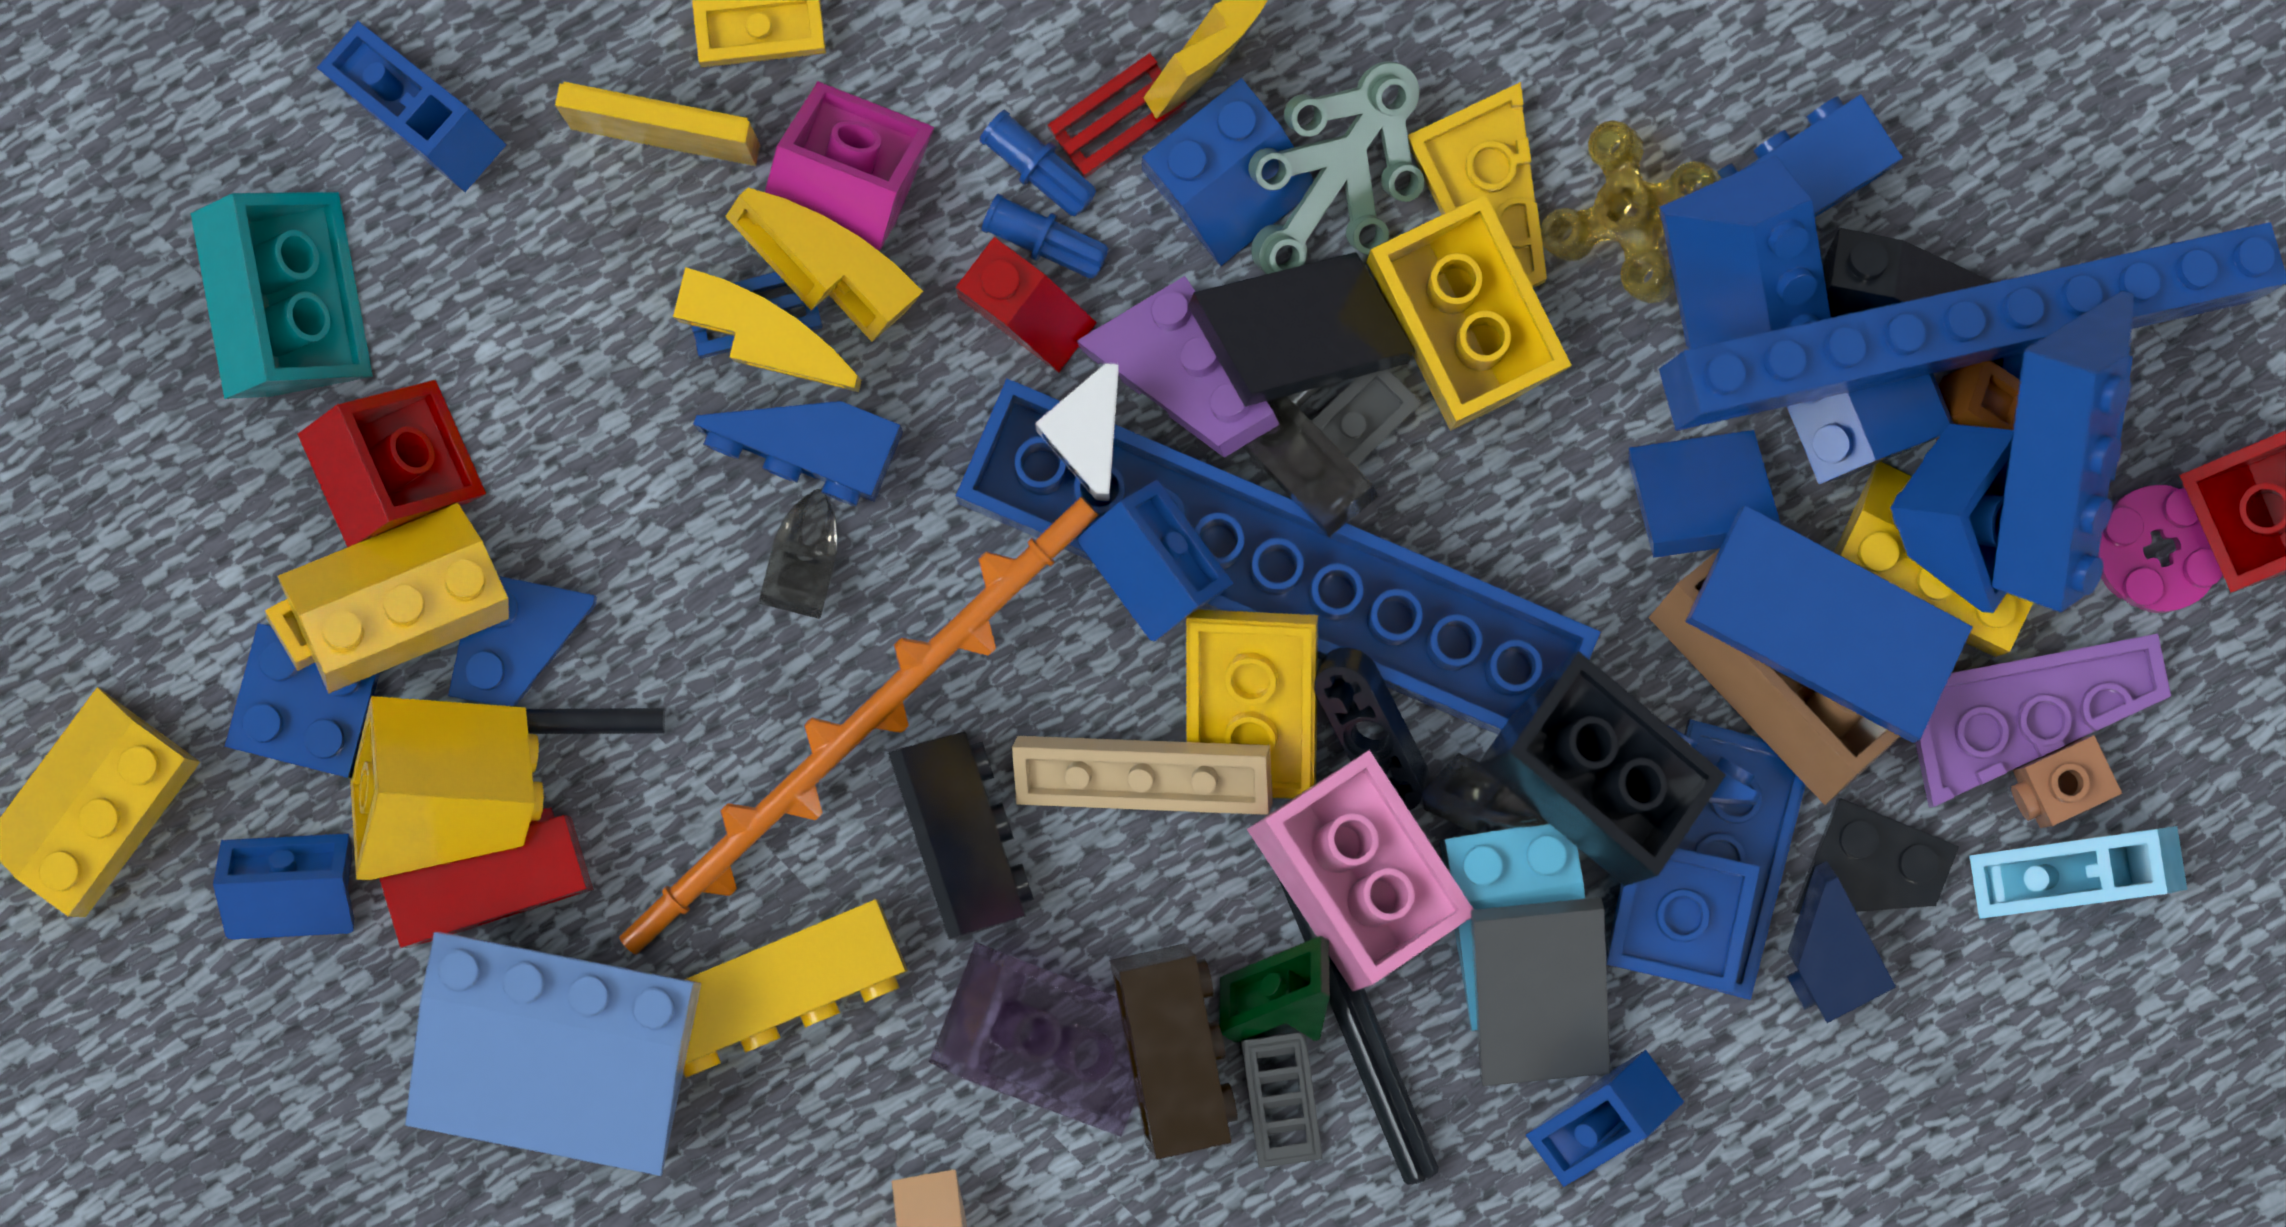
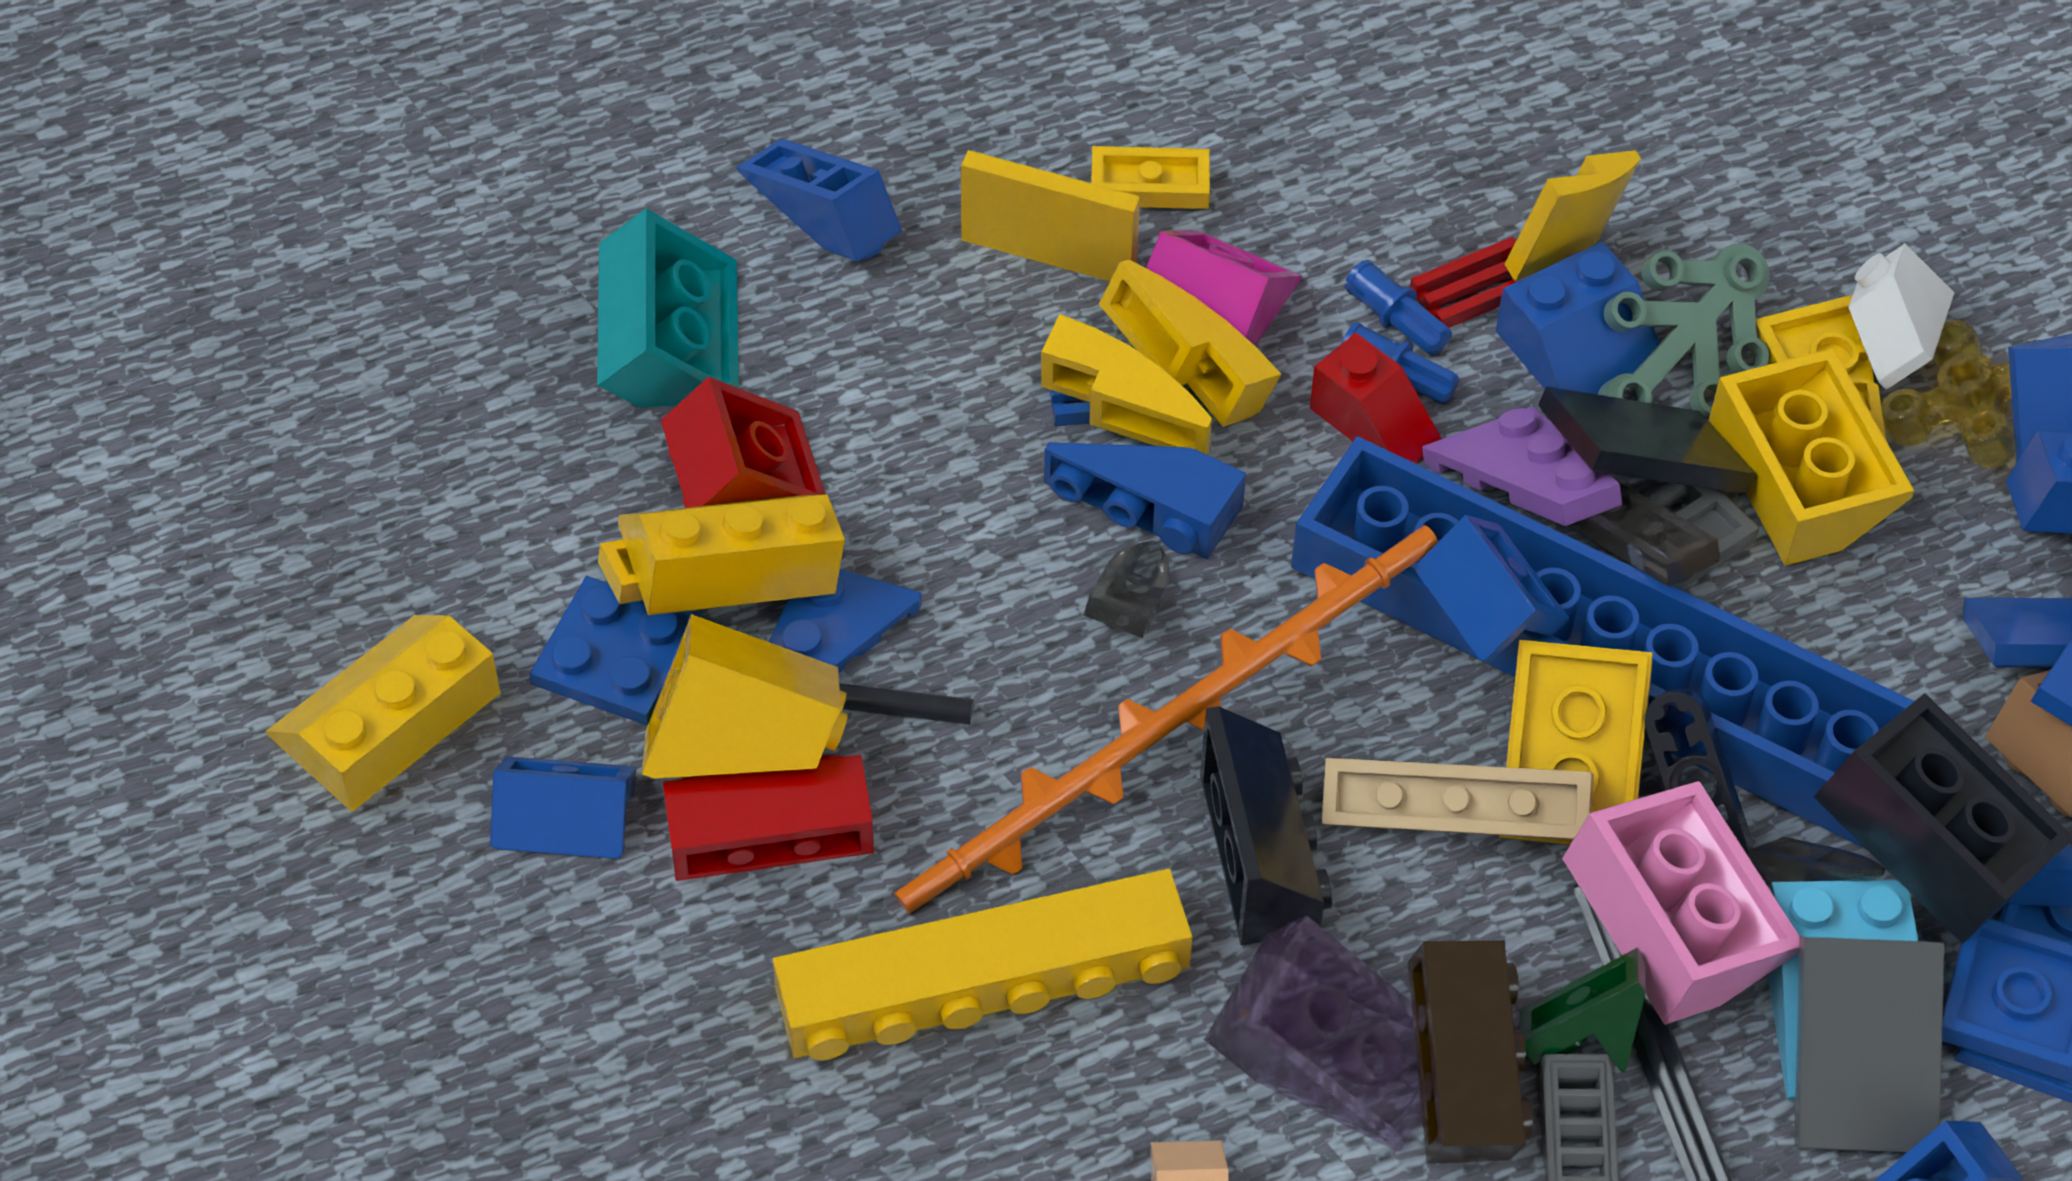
camera: 10 degrees right, 30 degrees down
medium blue slope [405,932,701,1176] -> none
white slope [1035,363,1119,501] -> none
none -> white slope [1848,244,1954,390]

